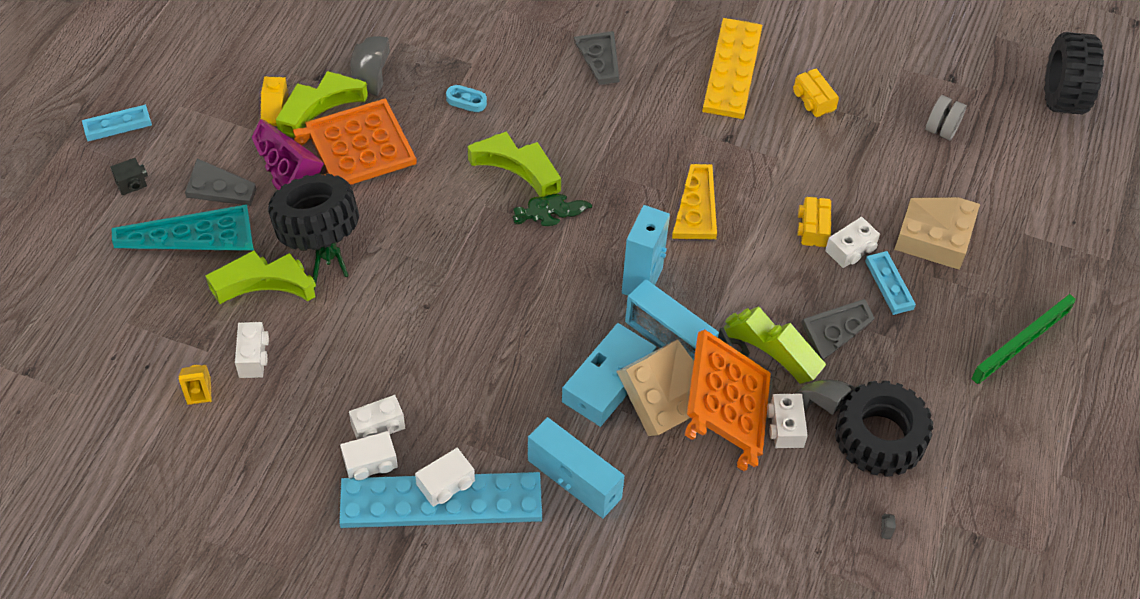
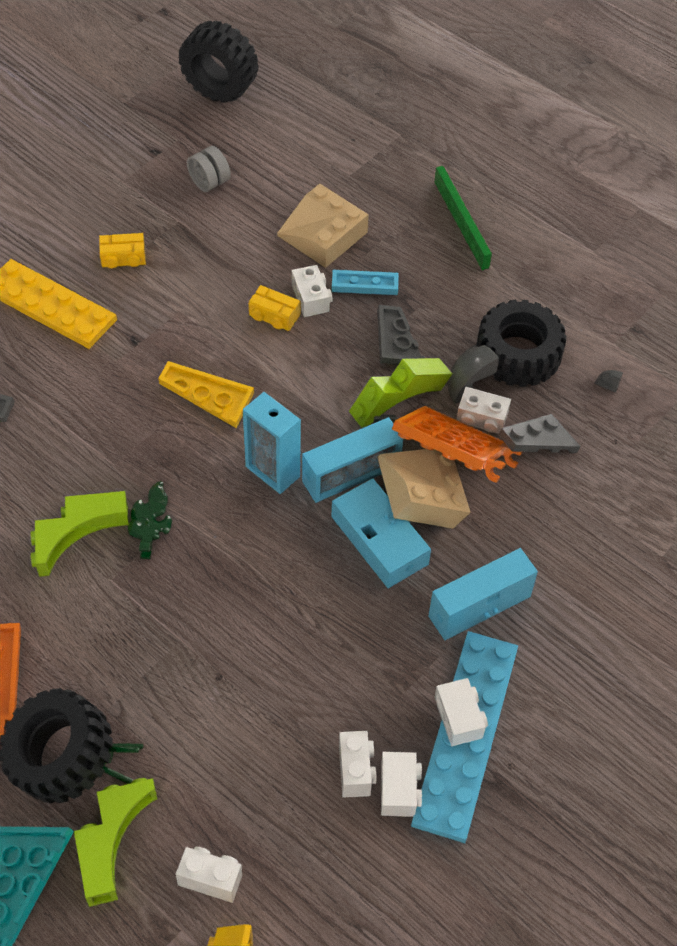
camera: 70 degrees left, 0 degrees up
none -> dark grey wing [498,414,581,453]

